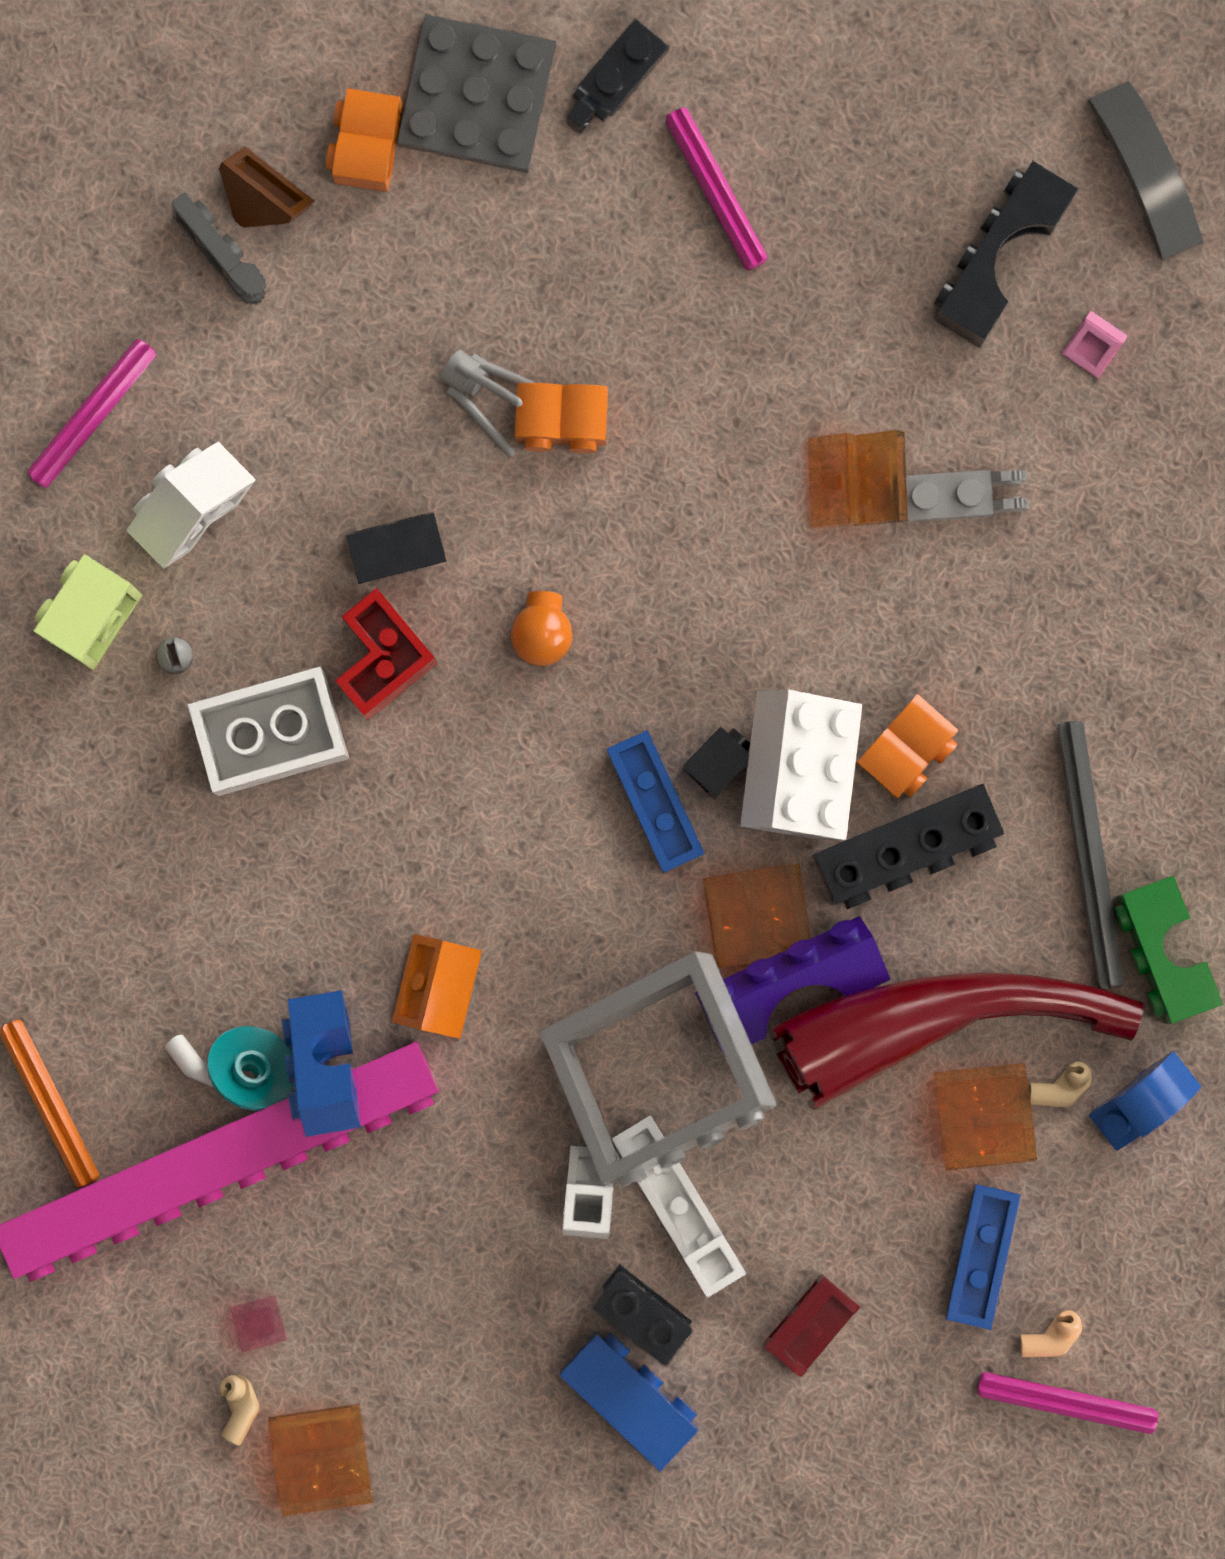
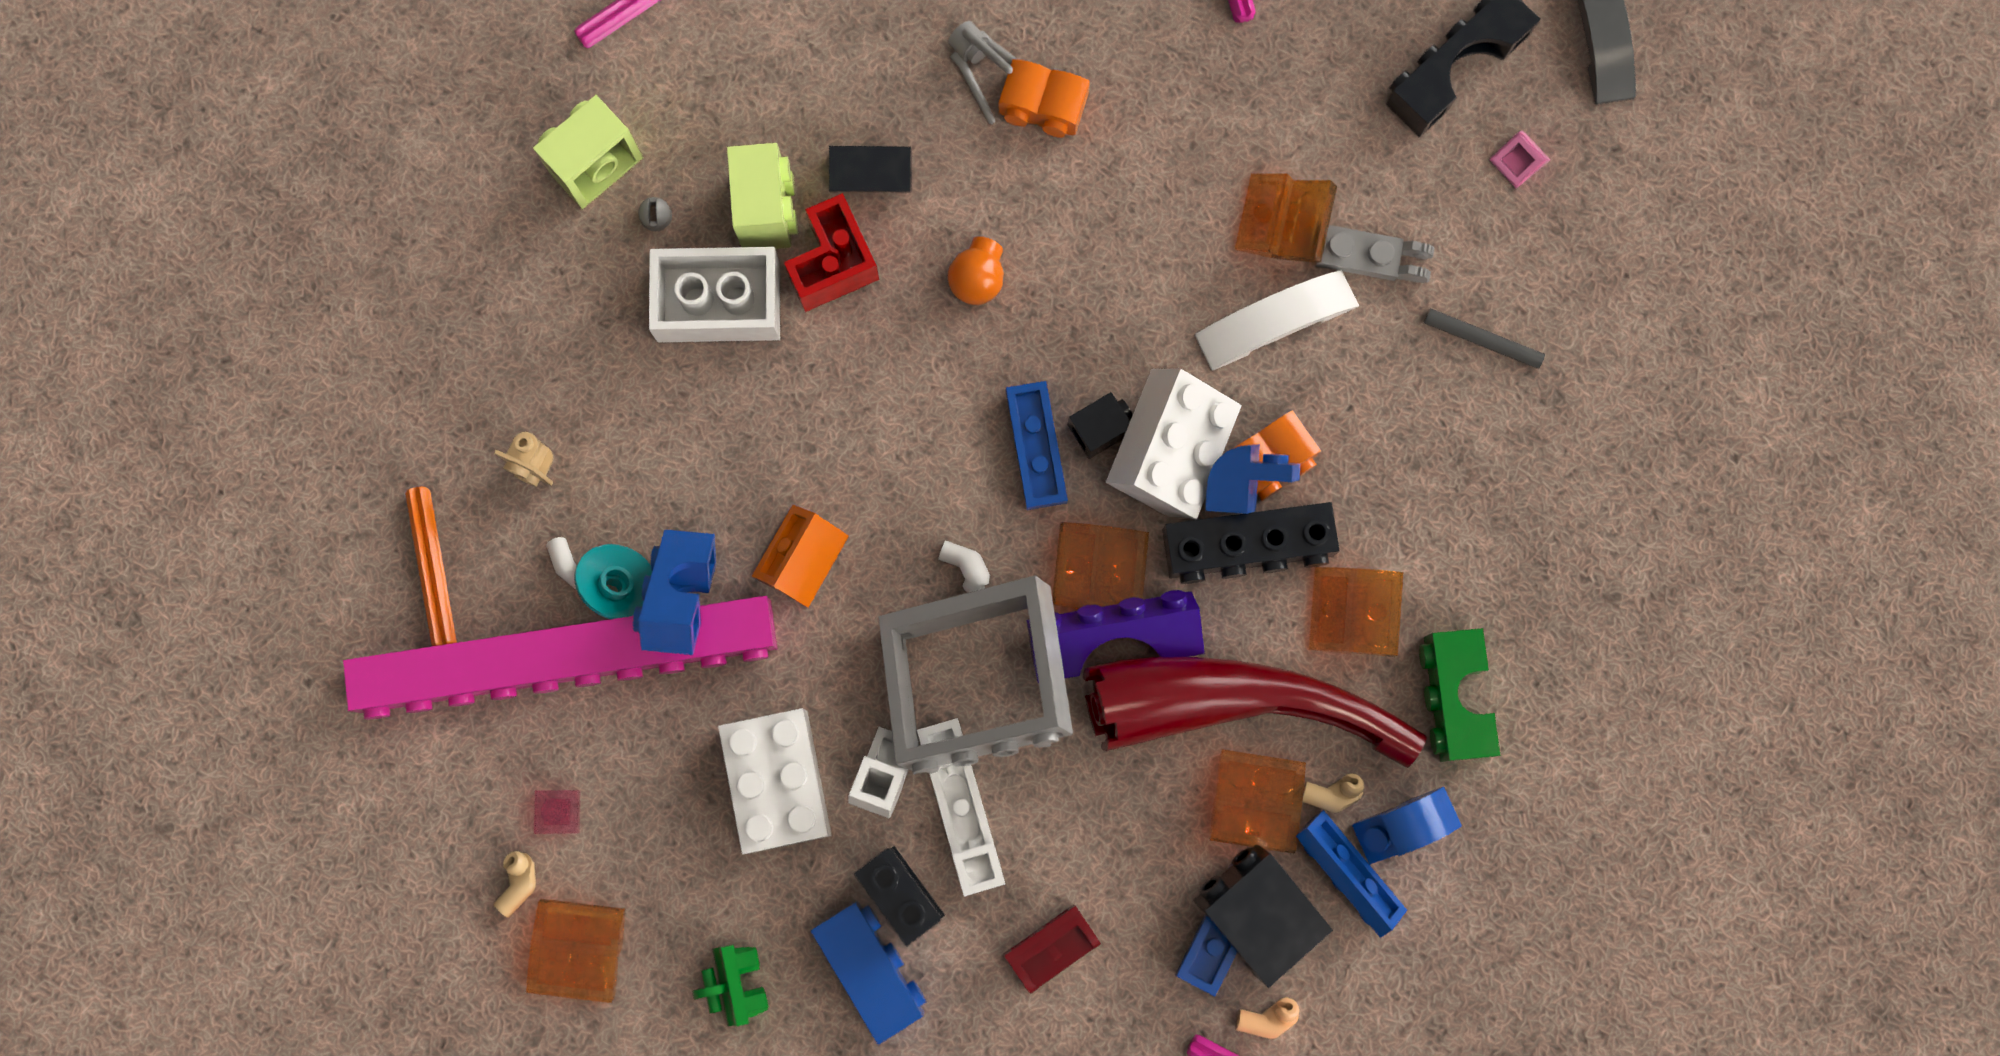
camera: 15 degrees right, 5 degrees down
white brick [126,442,256,569] -> none
dark grey axle [1057,721,1124,990] -> none
none -> tan hinge [494,432,554,487]
none -> green hips [692,945,769,1027]
none -> white brick [718,708,832,854]
none -> yellowish green brick [727,143,798,249]
none -> white arm [939,540,990,593]
none -> black panel [1193,844,1333,988]
none -> white slope [1195,270,1359,371]
none -> blue brick [1206,444,1301,514]
none -> blue plate [1296,810,1407,938]
none -> clear orange slope [1308,567,1404,657]
none -> dark grey bar [1424,308,1545,369]

